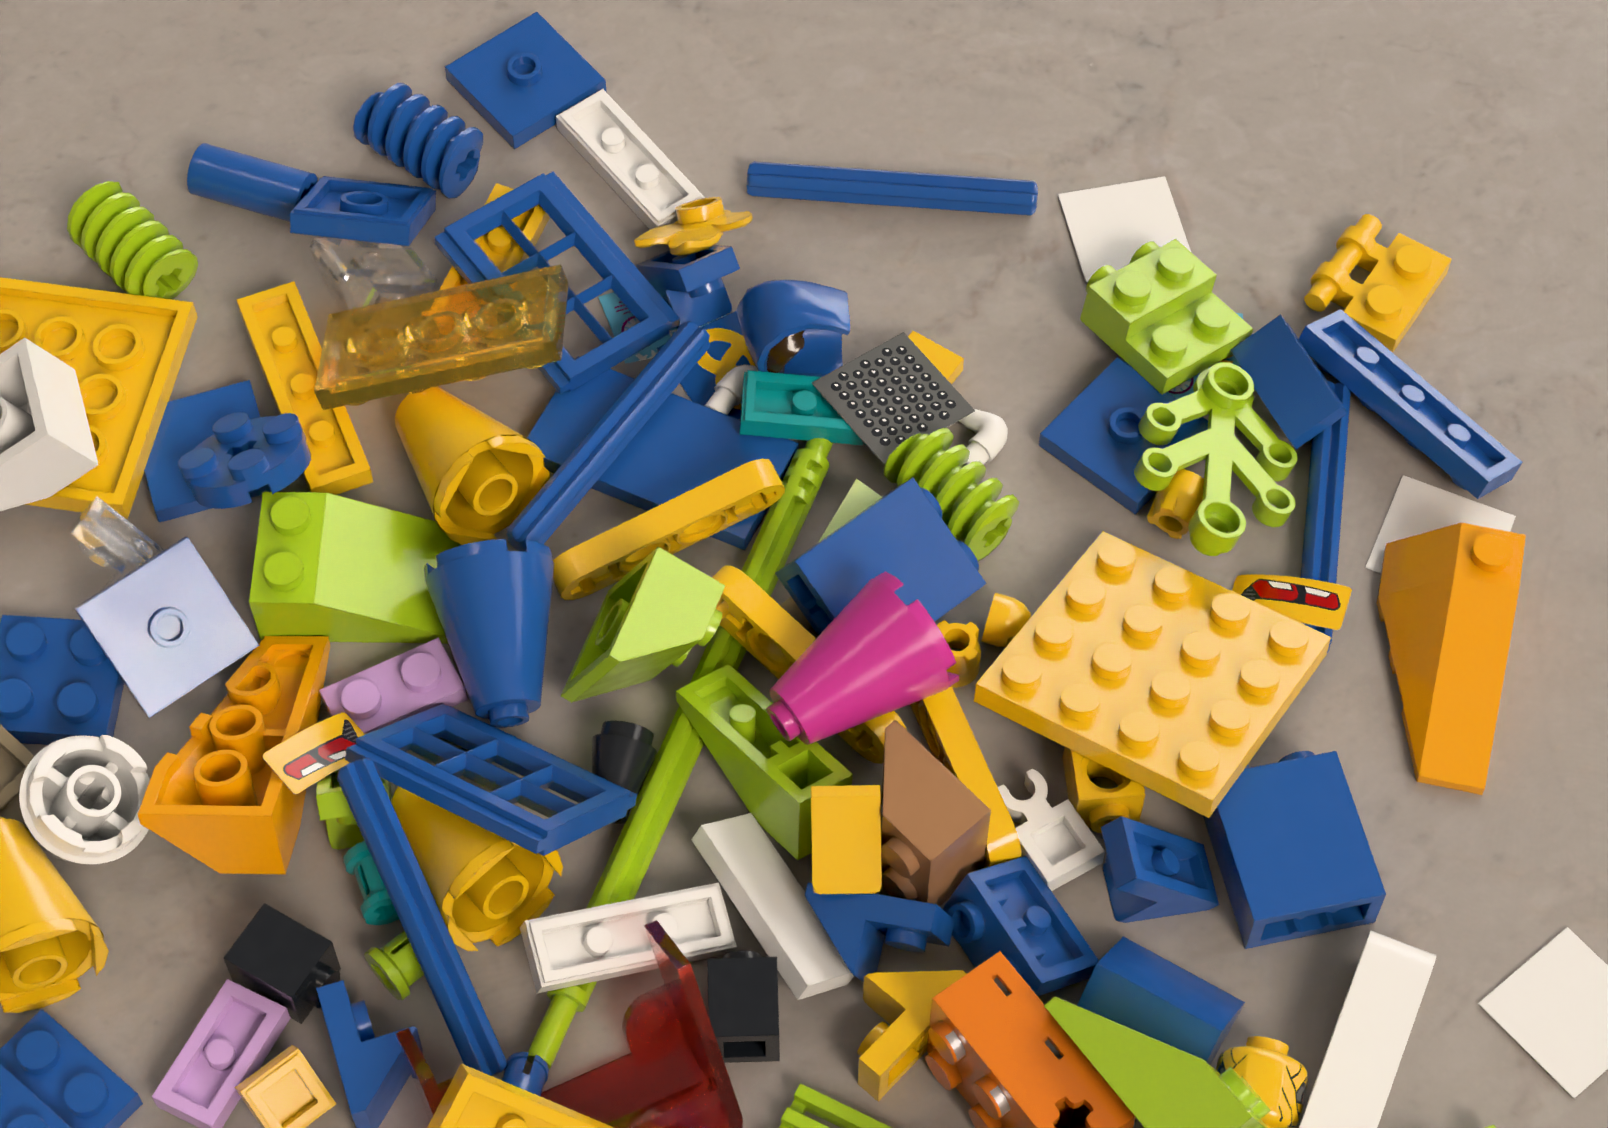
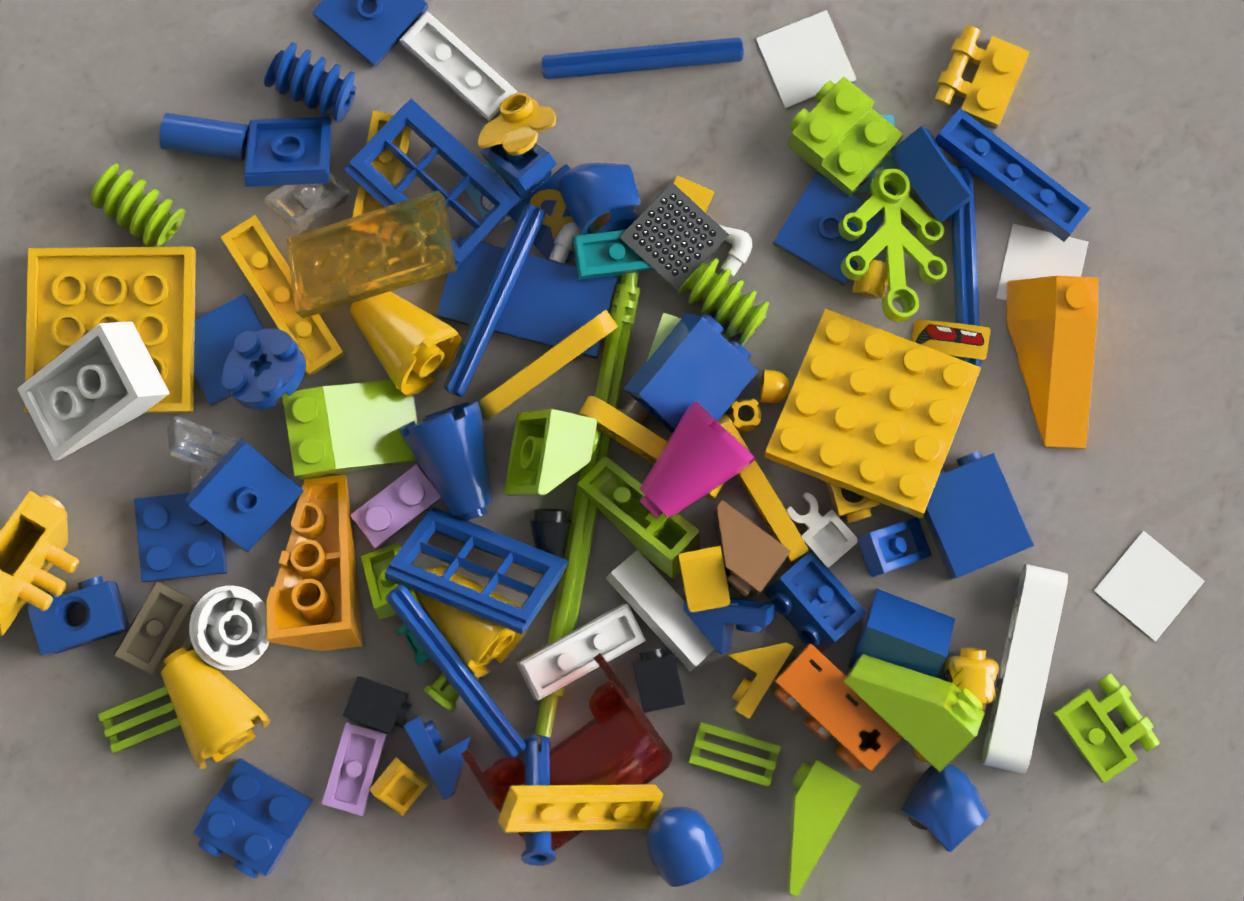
camera: 10 degrees left, 25 degrees up
yellow sticker [263,713,365,794] -> none

